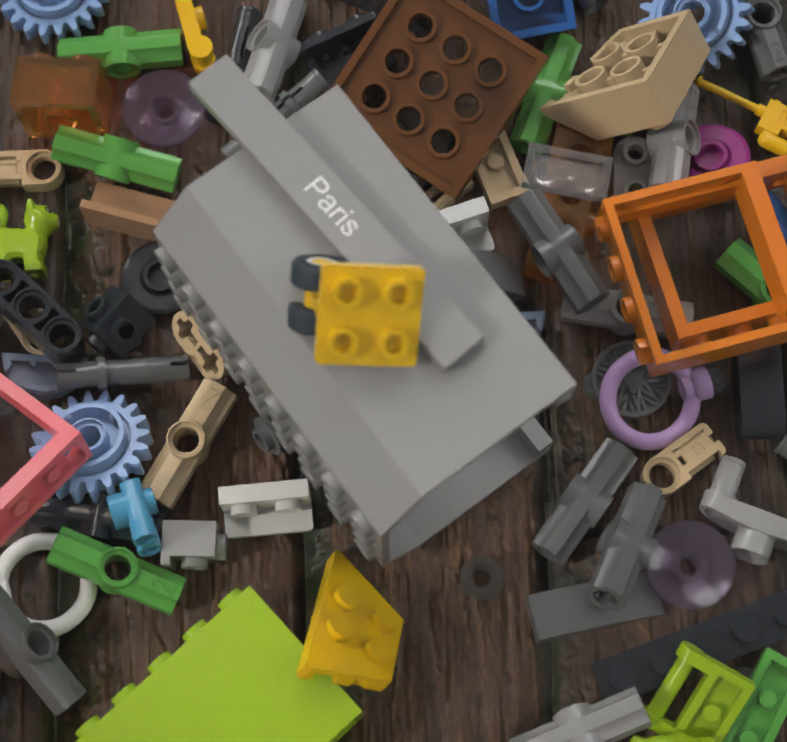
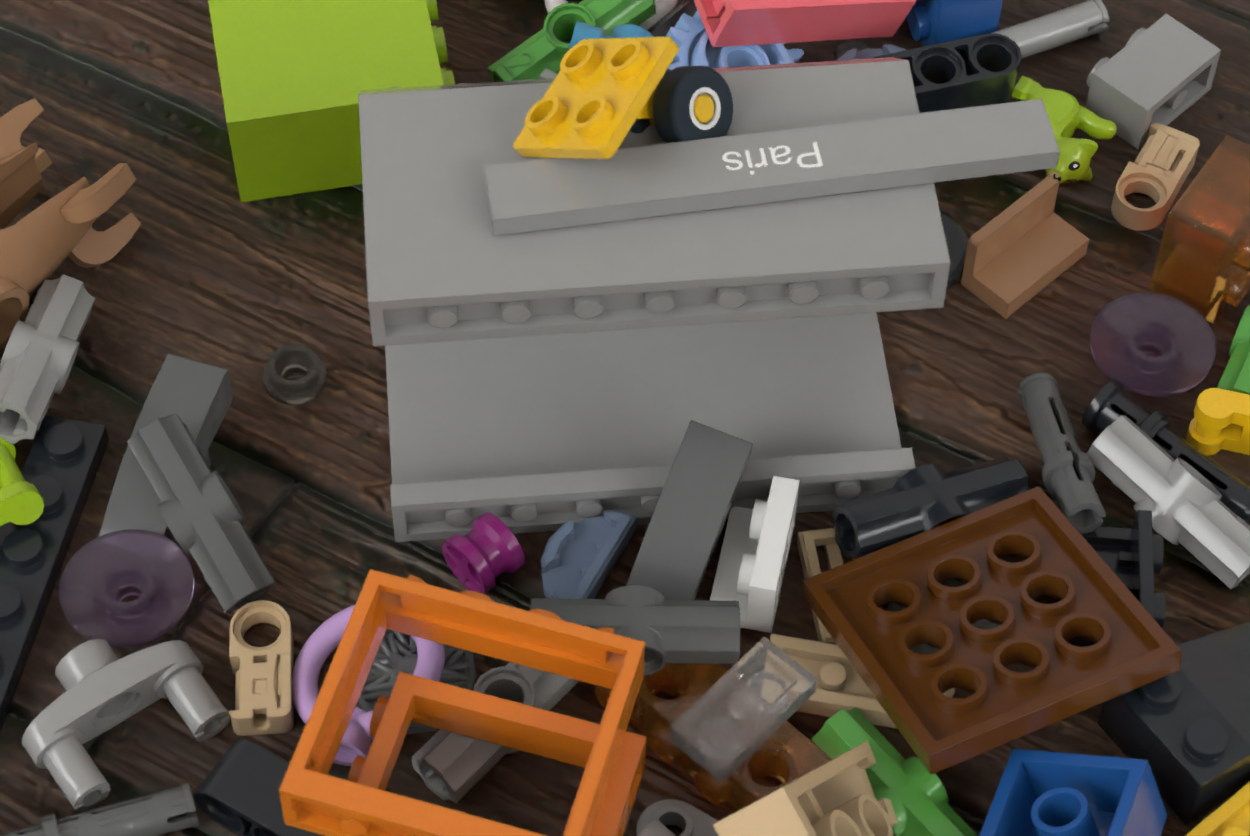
camera: 120 degrees right, 20 degrees down
bright green piece [51,124,183,194] -> none
yellow wing [296,549,404,692] -> none
dark grey piece [531,437,638,566] -> none

